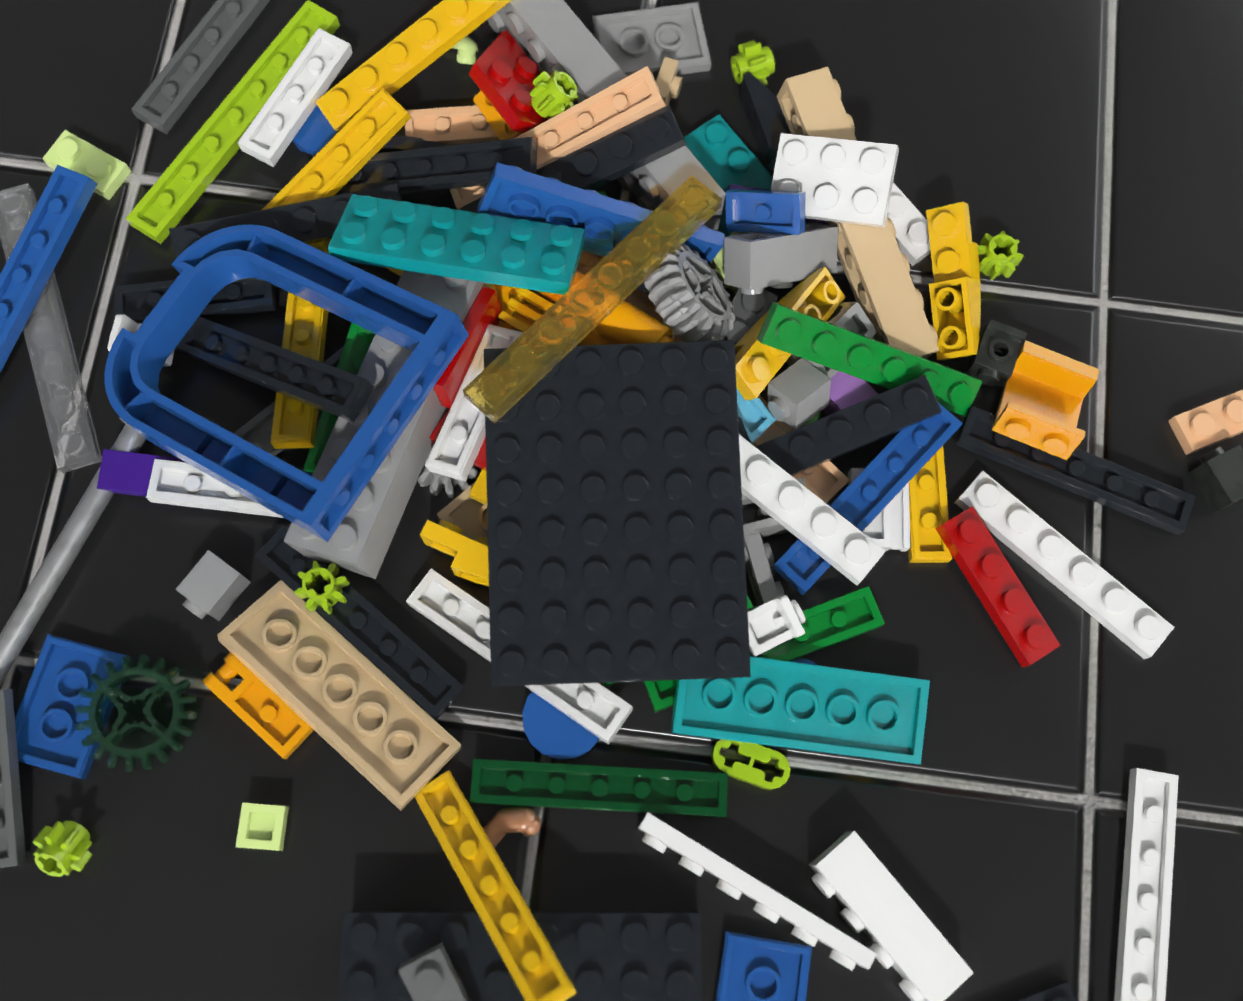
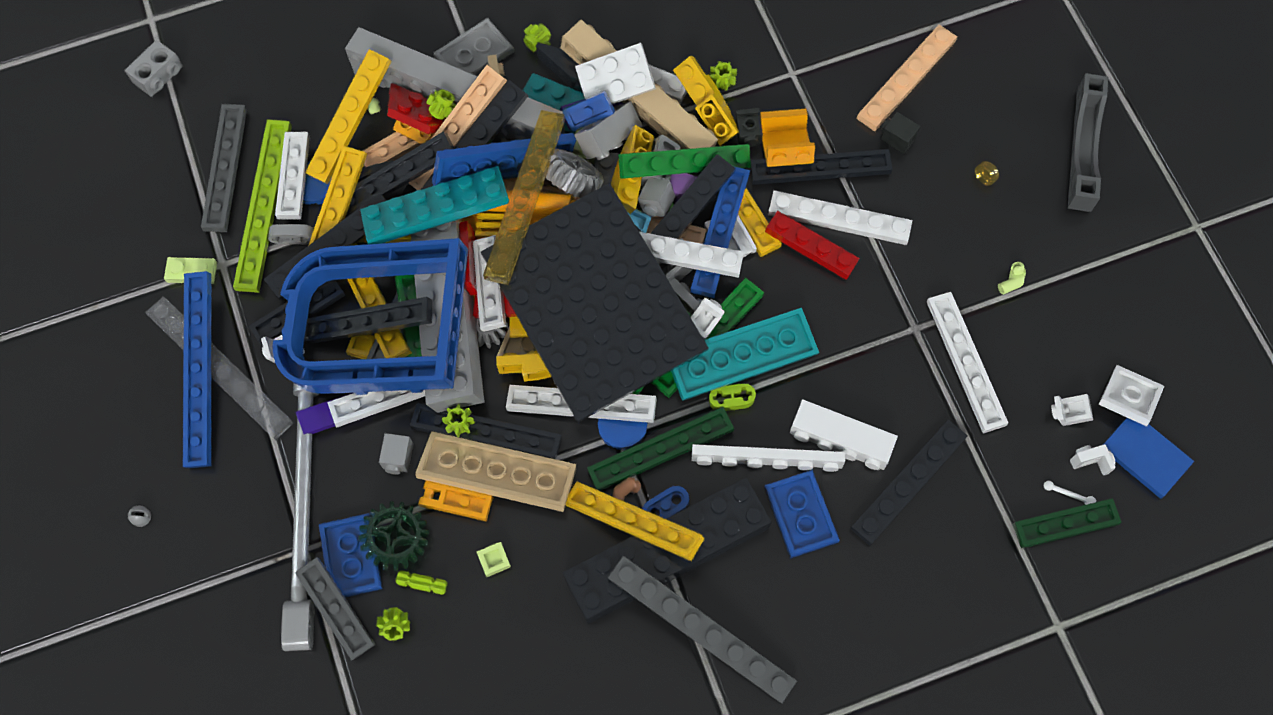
camera: 20 degrees left, 5 degrees down
none -> light grey beam [268,224,314,244]
none -> yellow tile [346,334,376,359]
none -> lime axle [396,570,447,595]
none -> blue plate [642,486,689,519]

